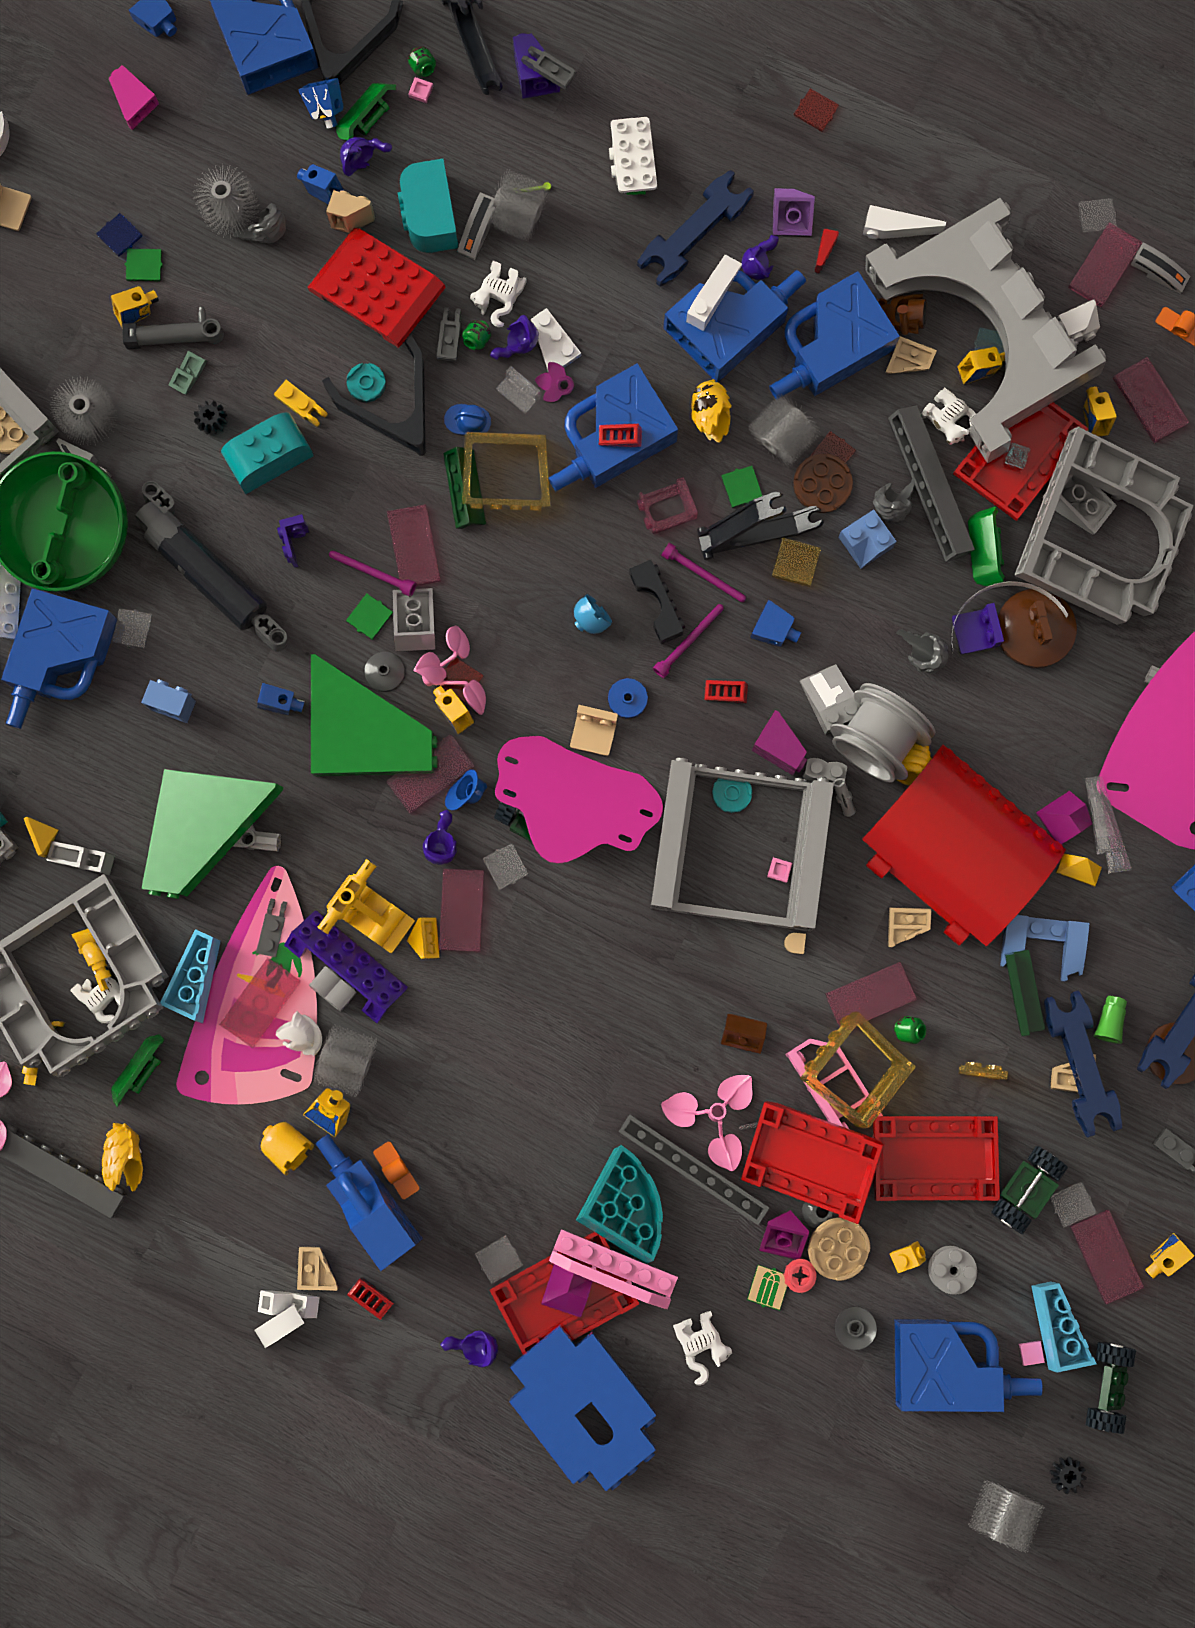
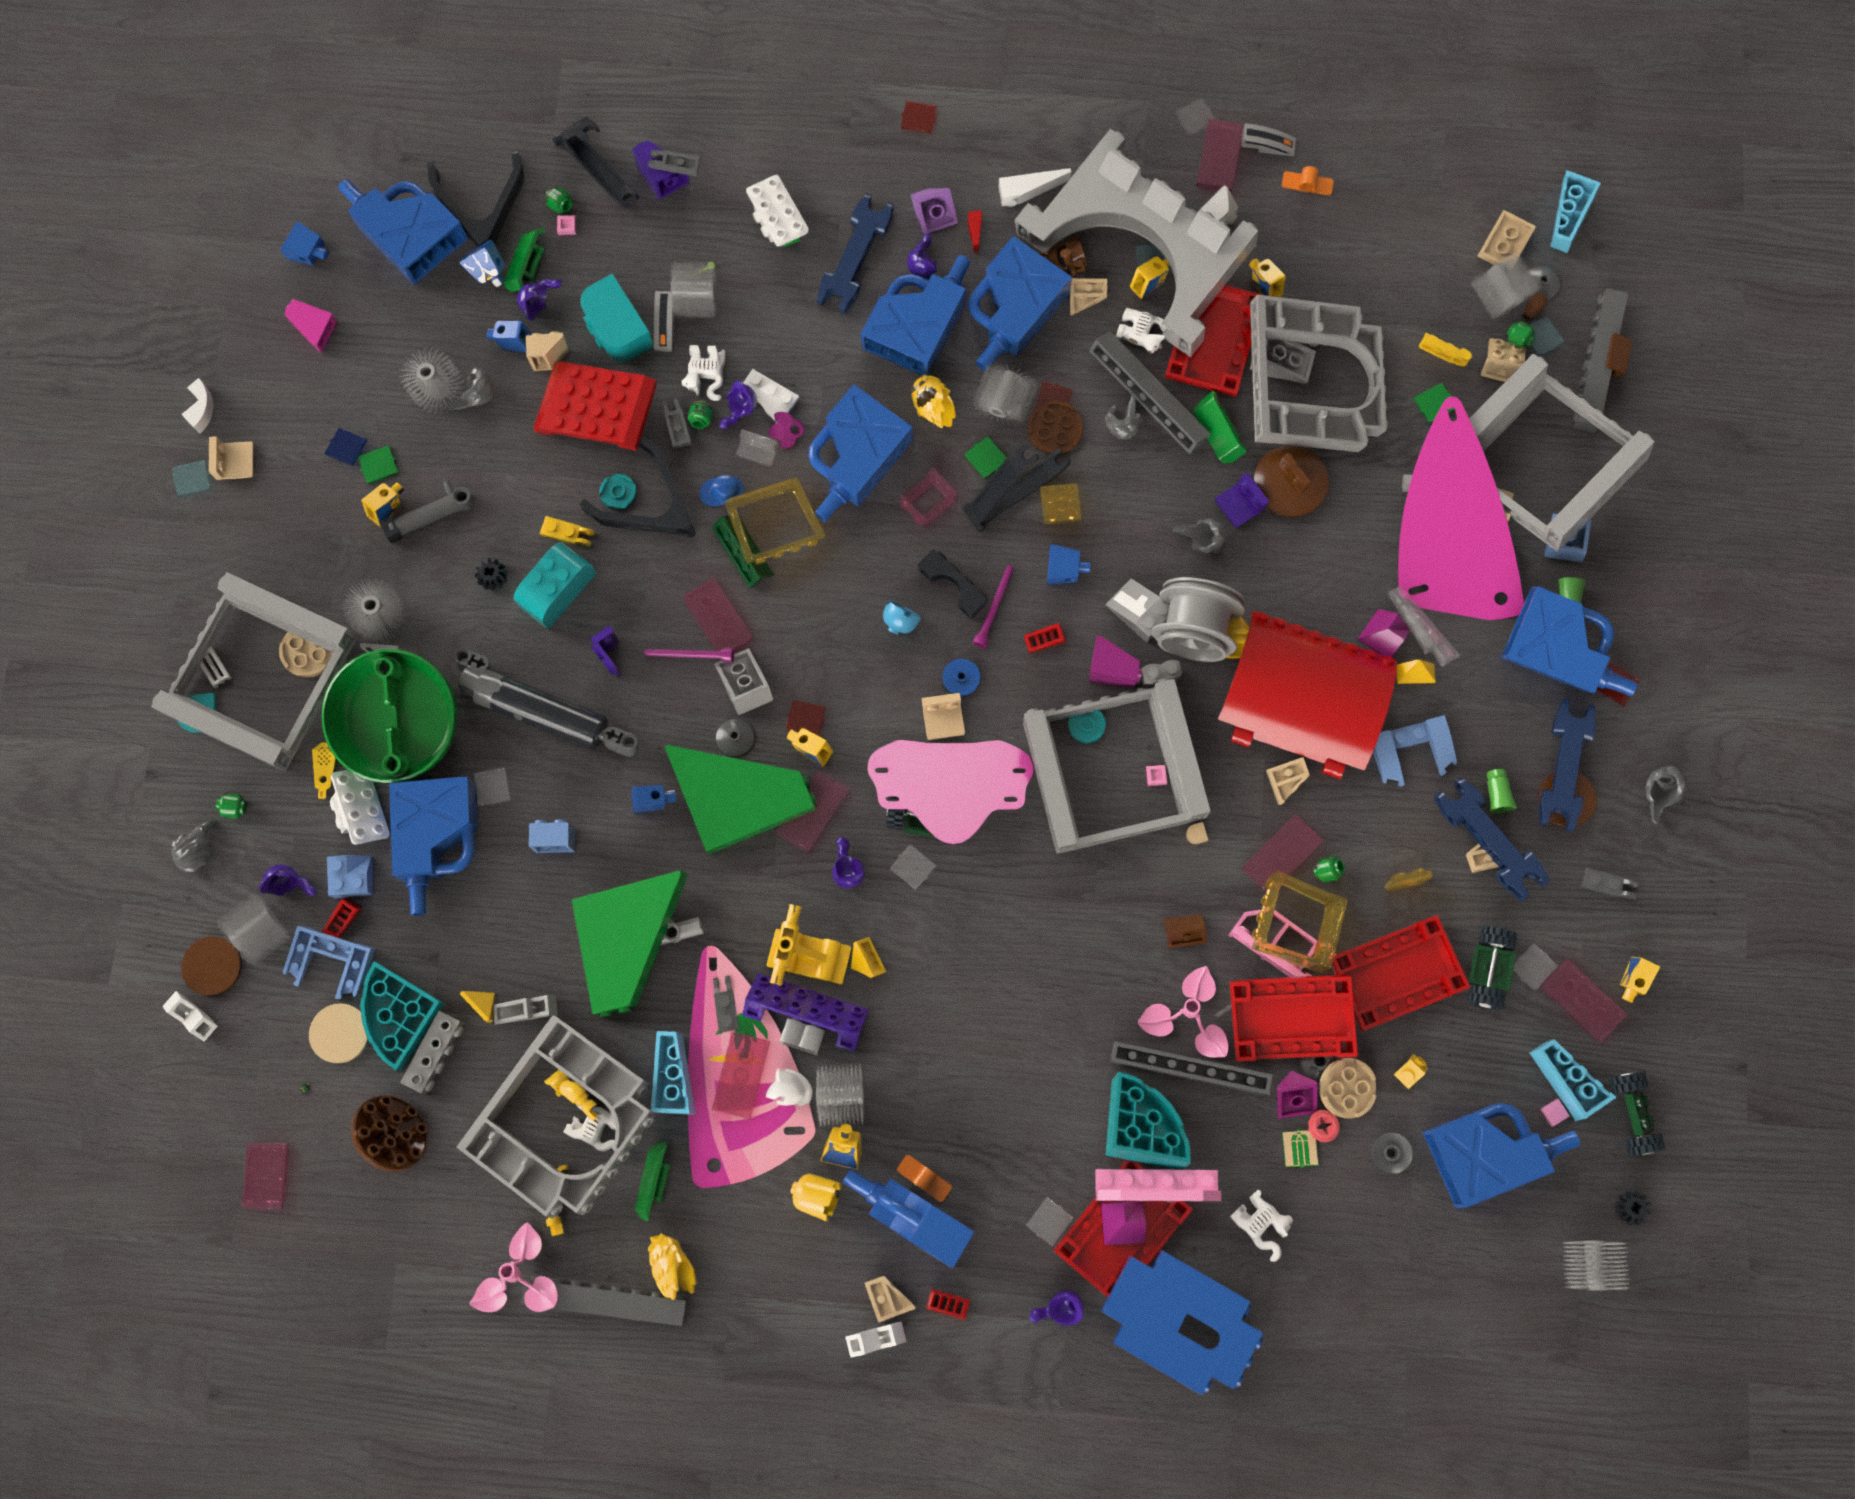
camera: 20 degrees left, 5 degrees down
sand green slope [169,351,207,395] -> none
white brick [255,1305,304,1348] -> none
green piece [346,593,393,640] -> none
bright pink plant [414,626,486,715] -> none
clear pink tile [439,869,484,952] -> none
blue piece [445,769,487,811] -> none
red slope [599,424,642,447] -> none
magenta piece [661,542,746,602] -> none
white slope [686,255,742,331] -> none
light grey pin [833,778,856,817] -> none
medium blue slope [839,510,897,569] -> none
light grey wheel [928,1246,977,1294] -> none
white sticker [951,582,1068,653] -> none
clear light blue tile [1004,442,1031,469] -> none
dark green panel [1005,950,1045,1036] -> none
clear pink tile [1113,357,1189,443] -> none

